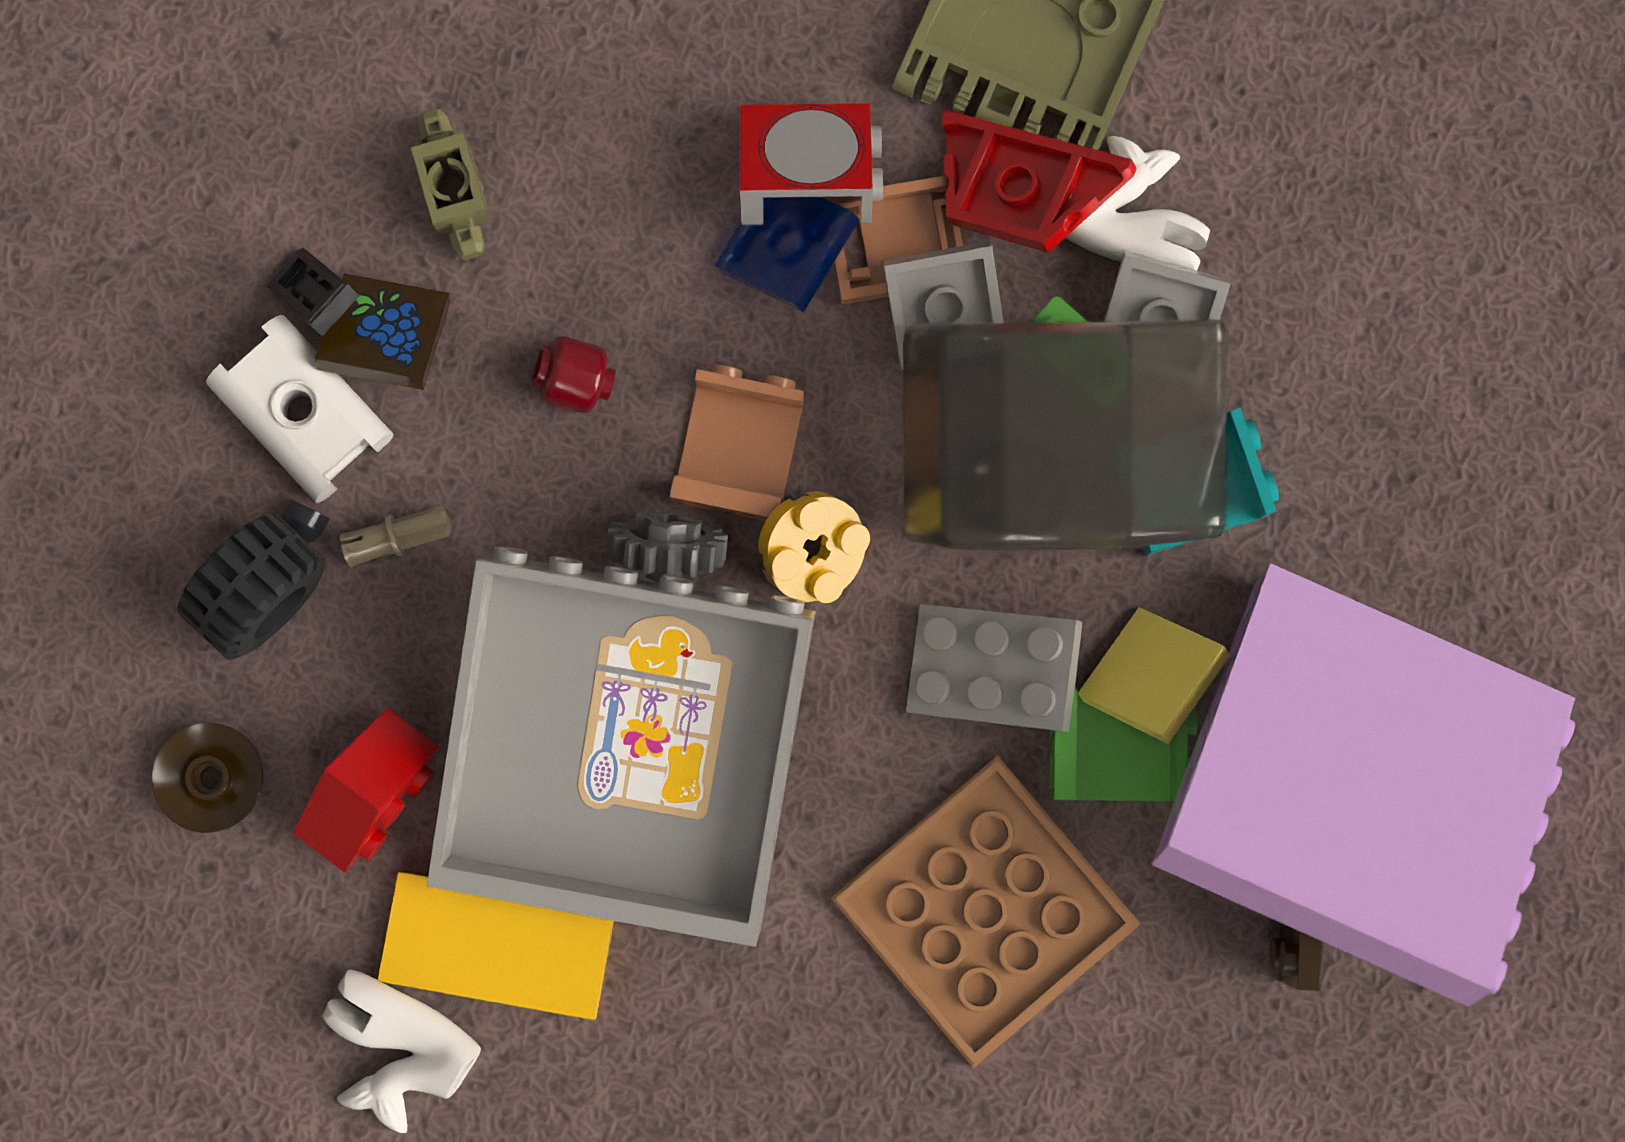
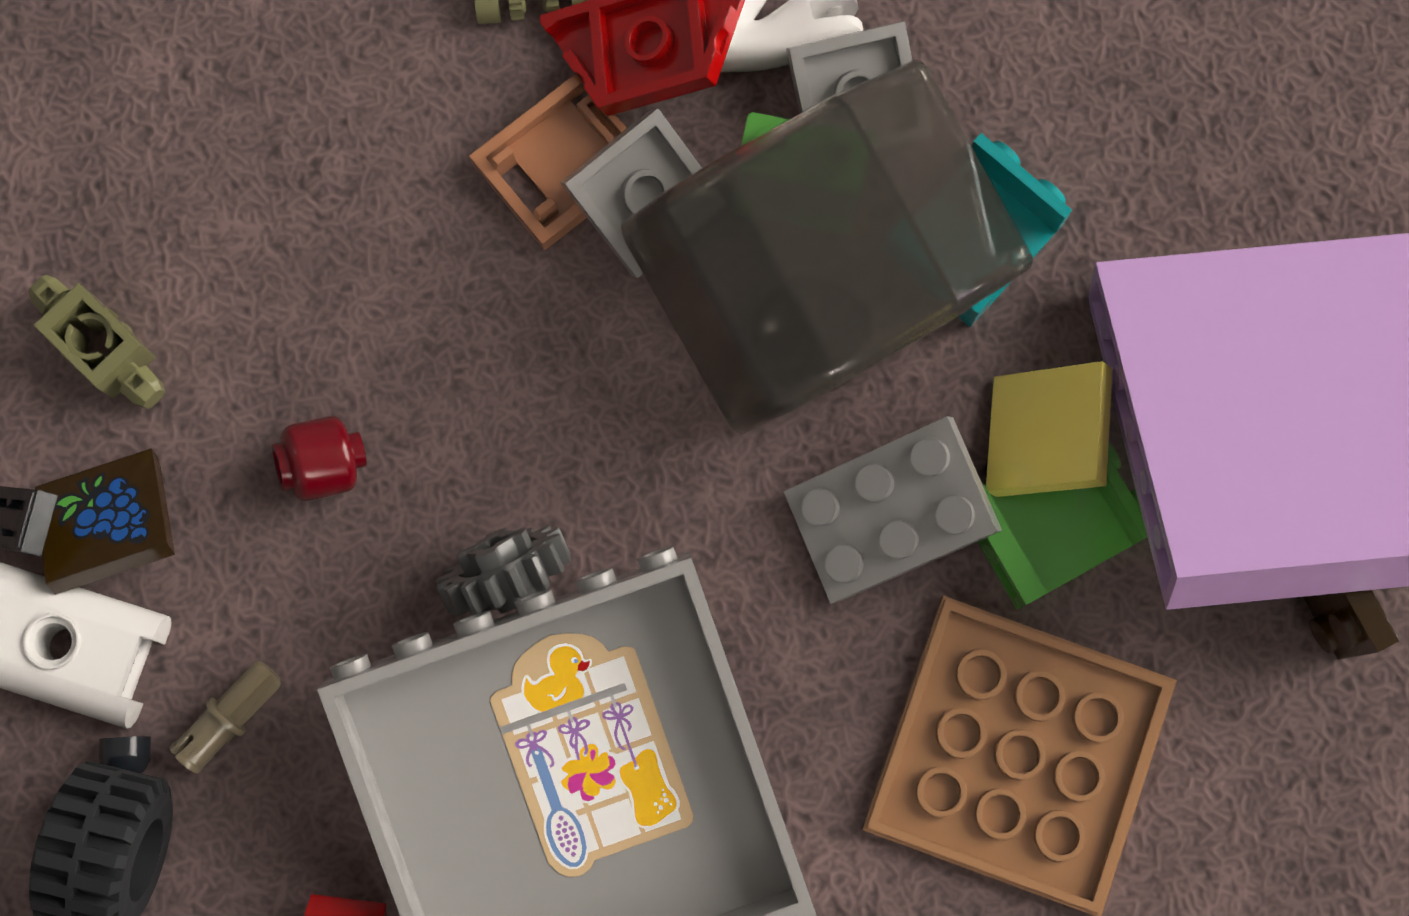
camera: 30 degrees left, 5 degrees down
nougat panel [670,364,804,522] -> none
clear blue plate [714,197,860,313] -> none
panel [740,103,883,225] -> none
yellow plate [758,491,870,603] -> none

